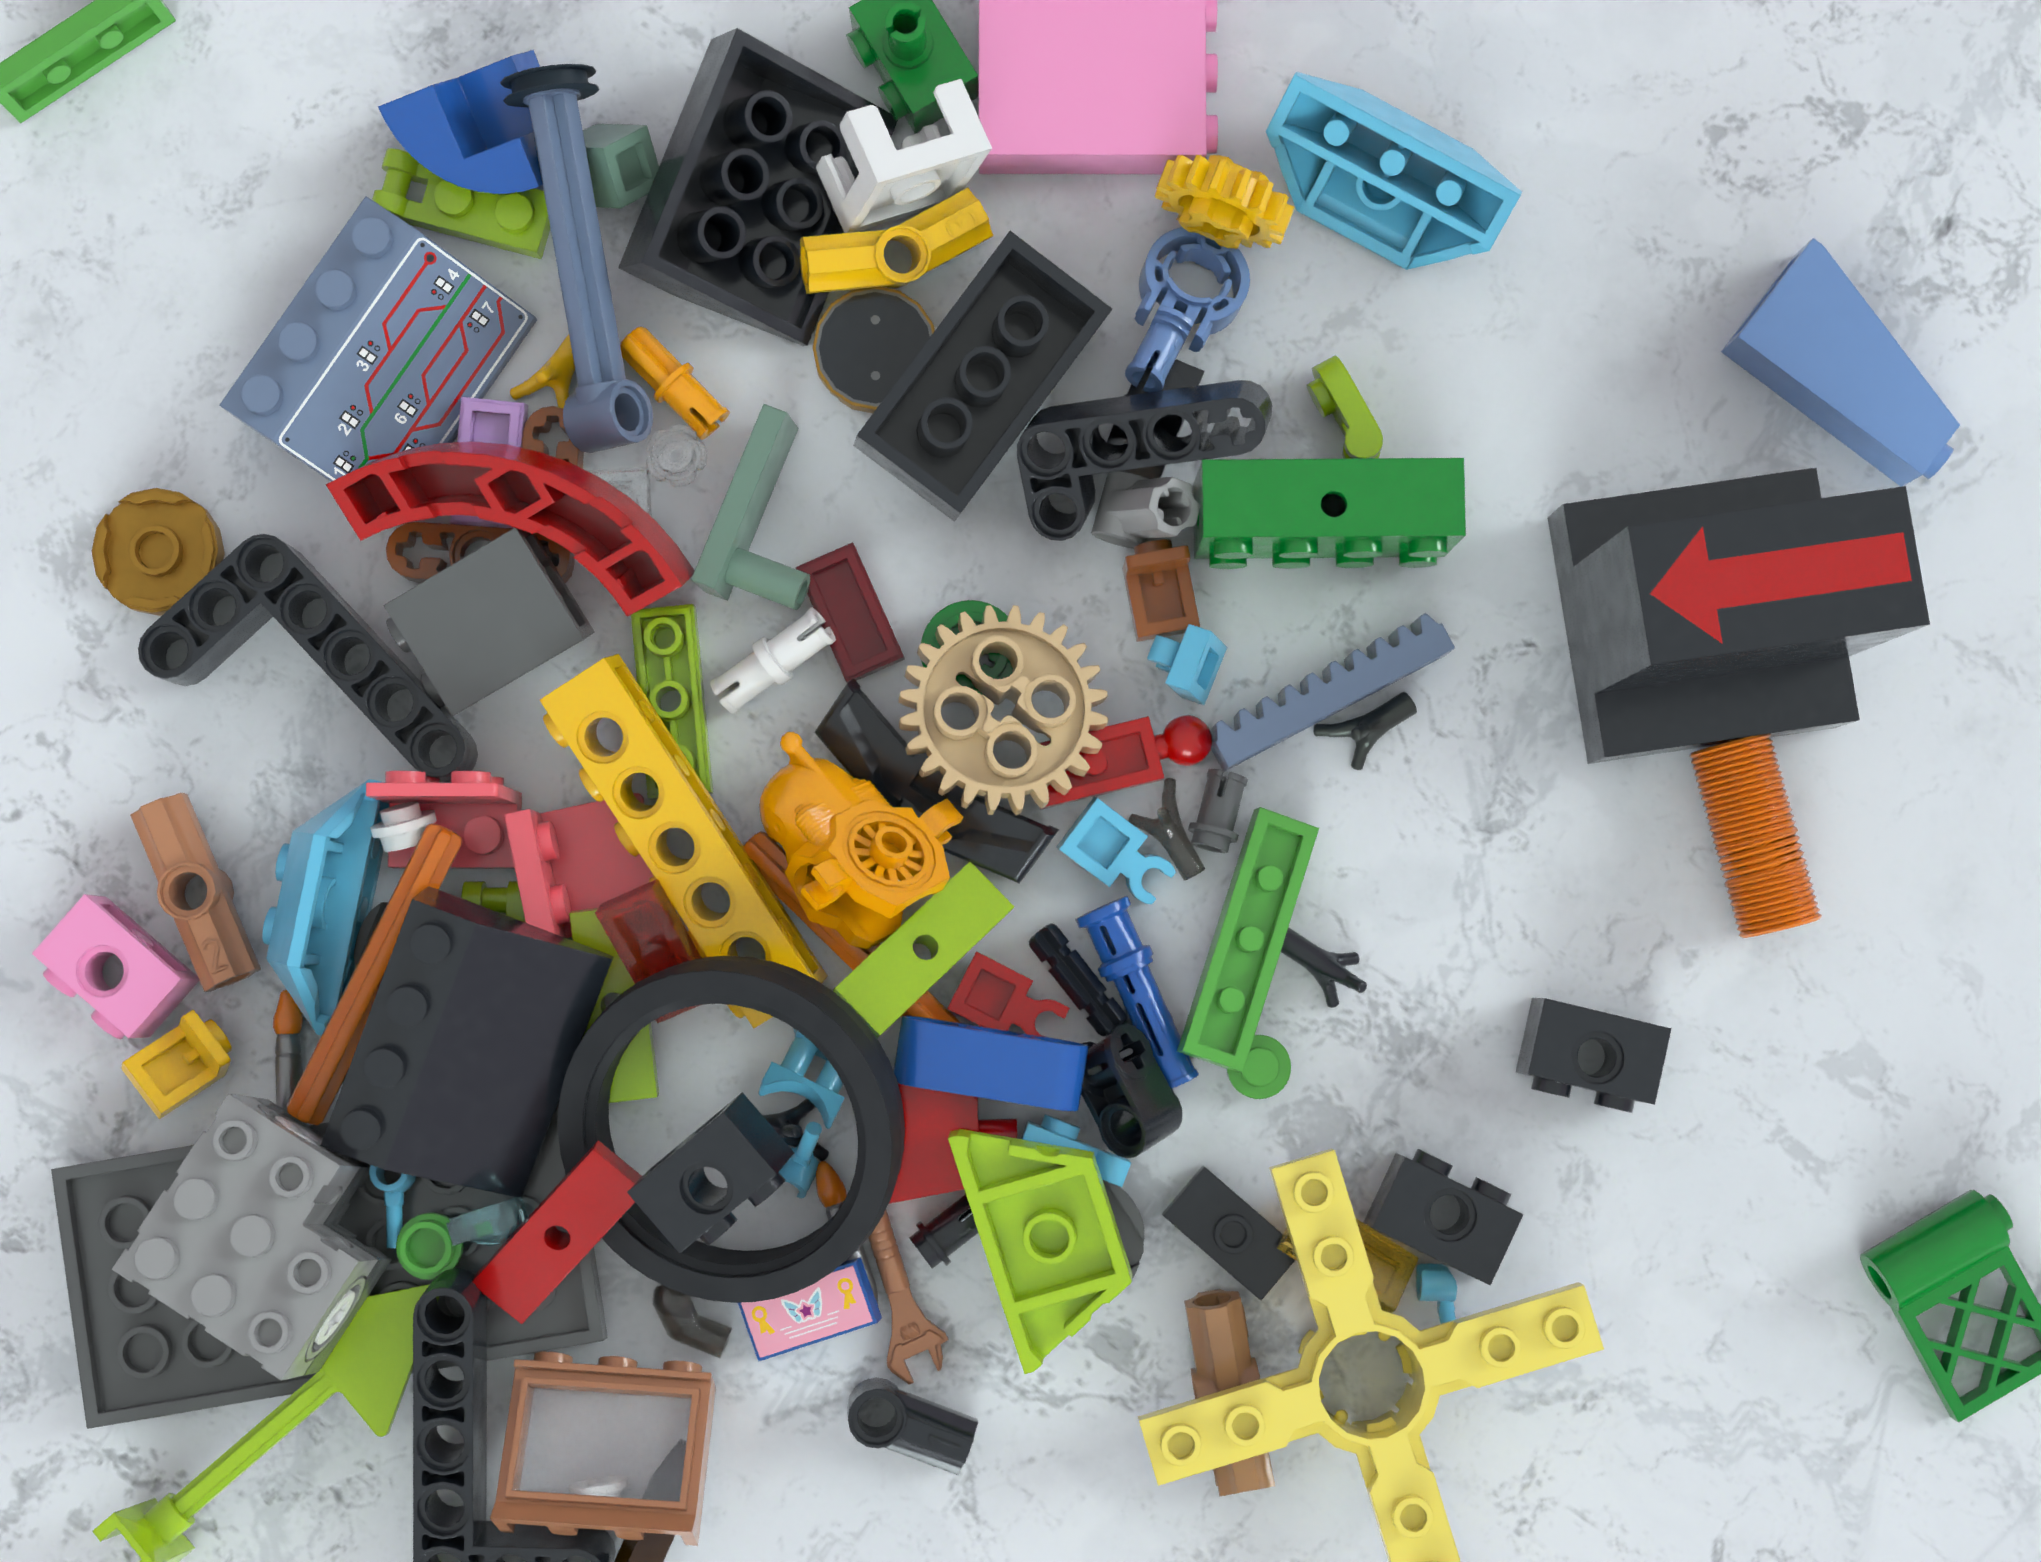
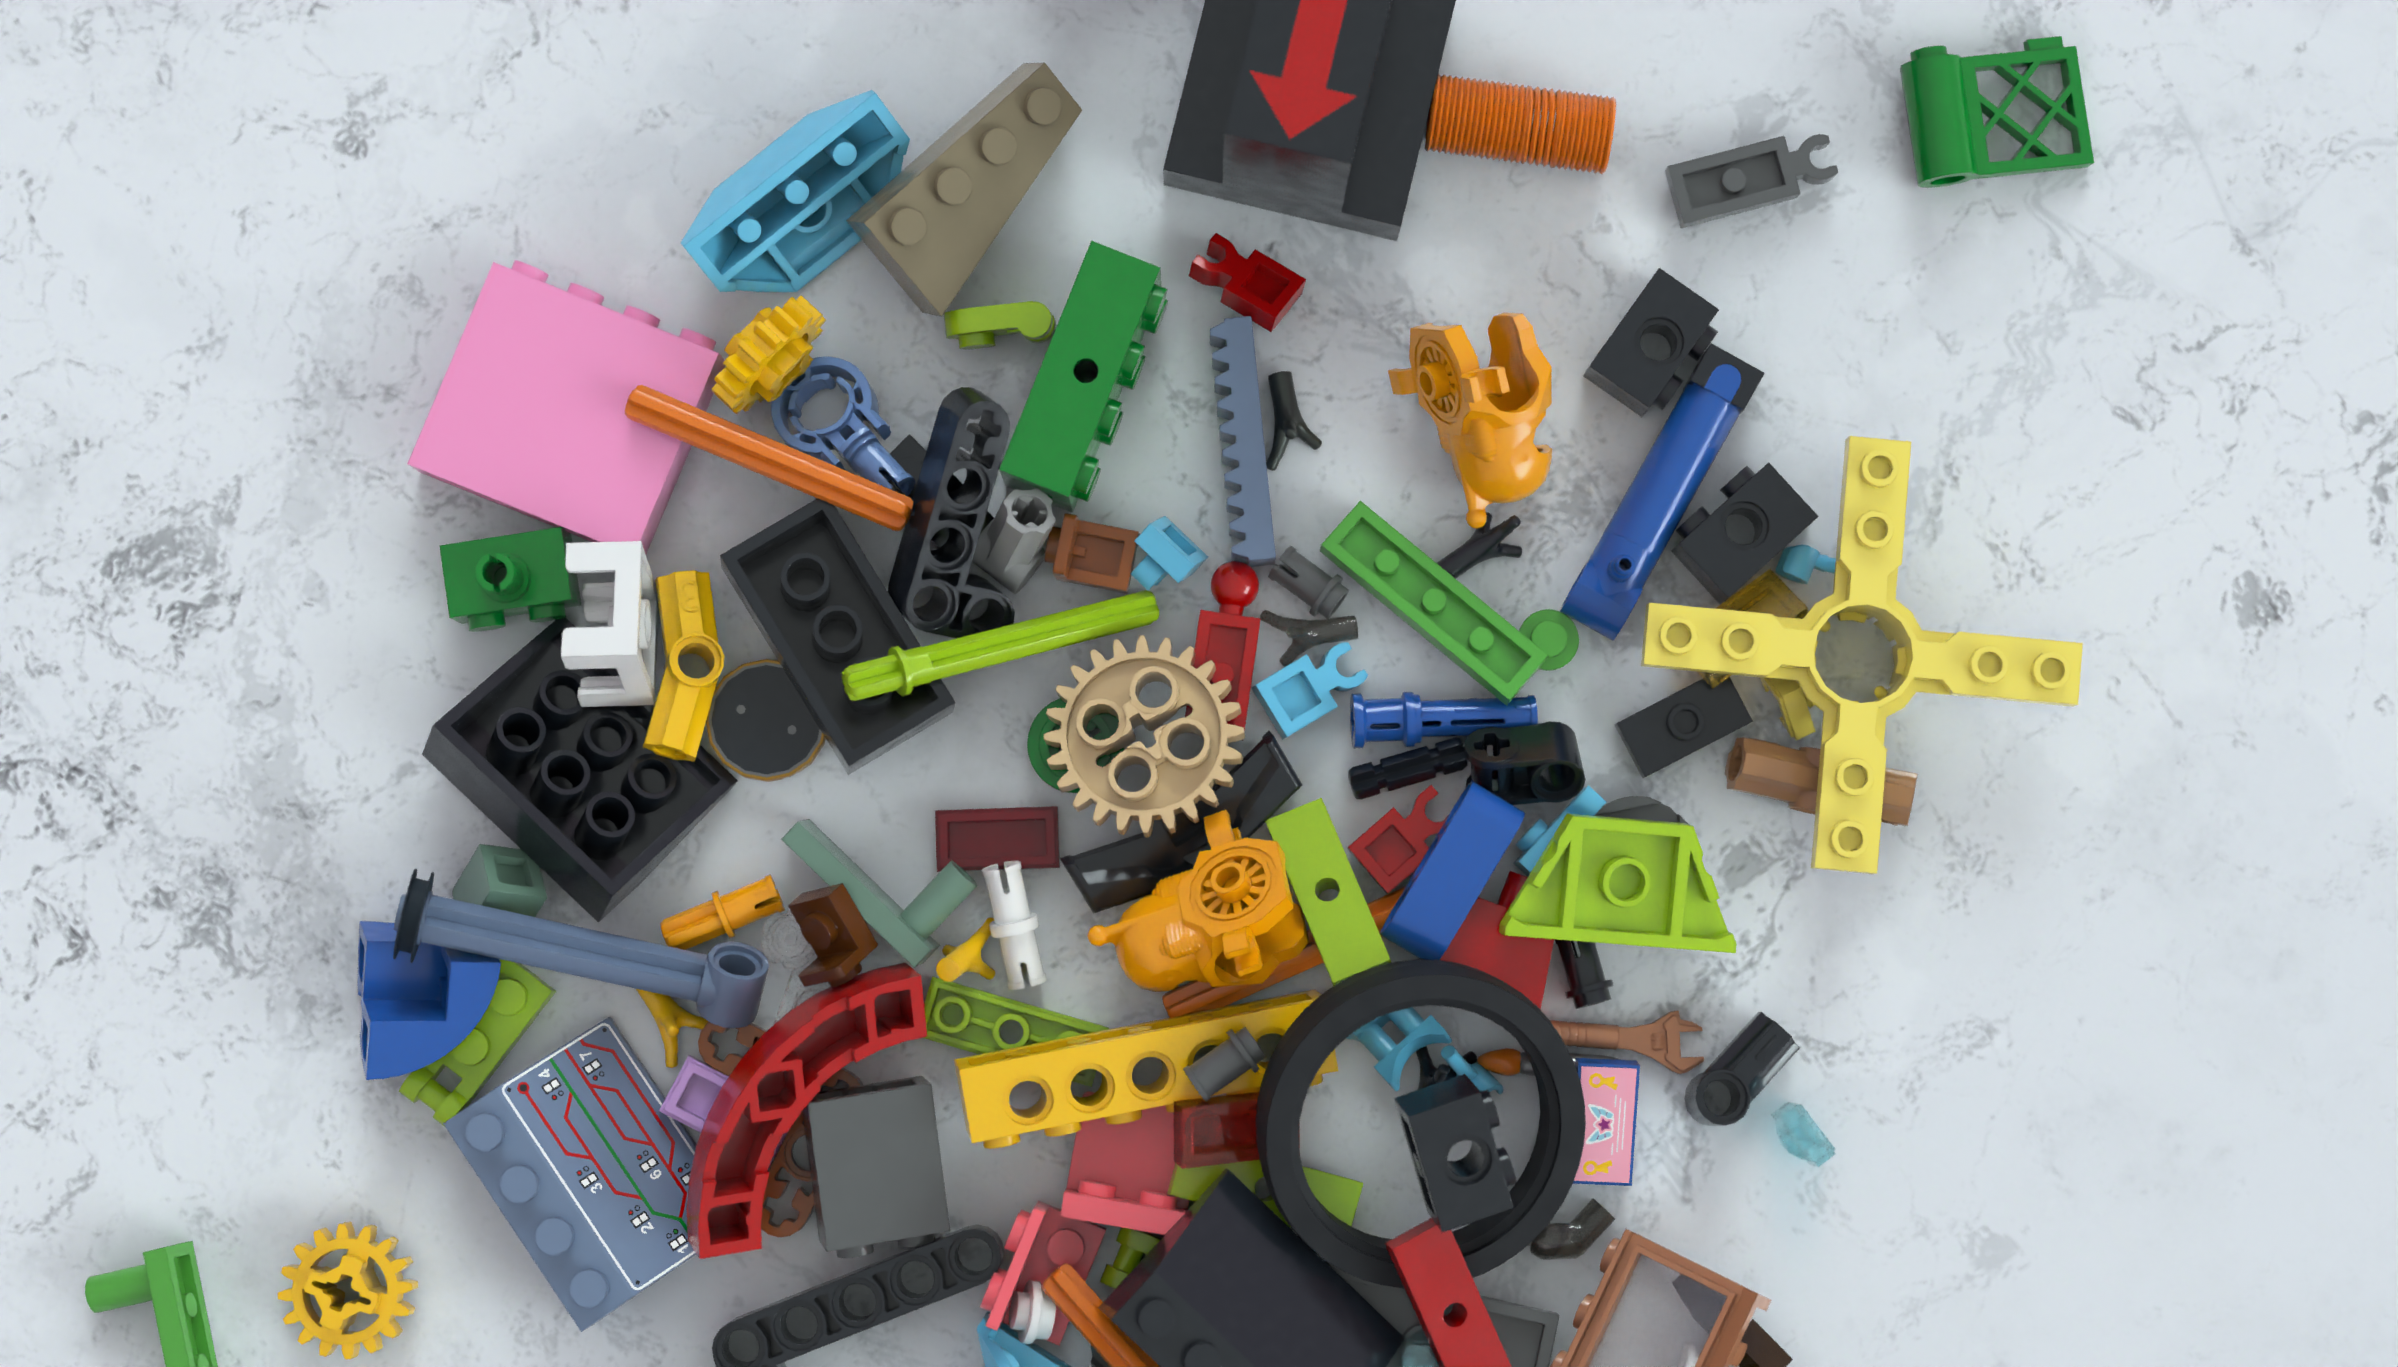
camera: 65 degrees left, 0 degrees up
none -> yellow gear [277,1222,418,1360]
none -> orange axle [625,385,914,531]
none -> reddish brown bracket [788,883,878,987]
none -> lime axle [842,590,1159,701]
none -> dark tan wedge [846,62,1082,317]
none -> yellow bar [936,917,995,982]
none -> dark grey pin [1183,1027,1266,1101]
none -> red plate [1189,233,1306,332]
none -> light orange helmet [1388,312,1552,528]
none -> blue piece [1560,343,1764,641]
none -> dark grey plate [1665,134,1838,228]
none -> light yellow tile [1760,677,1815,741]
none -> clear light blue tile [1771,1102,1836,1167]

